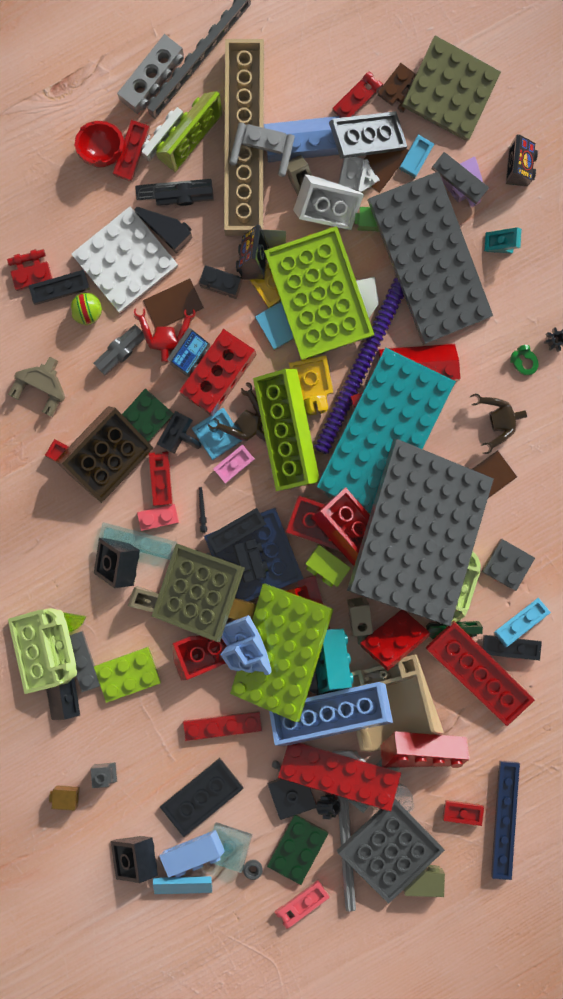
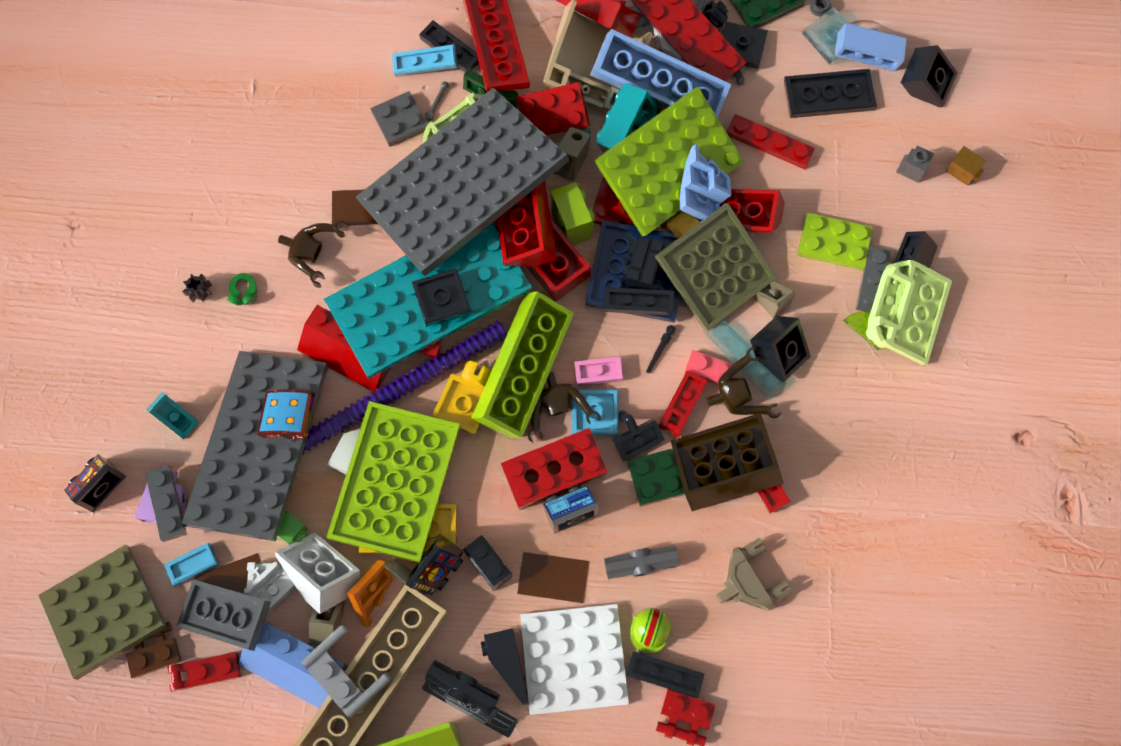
camera: 145 degrees left, 15 degrees down
red piece [134,308,196,363] -> none
medium azure tile [153,876,212,894] -> none
medium azure tile [255,302,294,350] -> none
none -> slope [257,390,315,439]
none -> orange wing [347,559,393,627]
none -> black plate [412,268,471,327]
none -> dark grey hinge [425,81,449,121]
none -> dark brown piece [707,346,781,419]

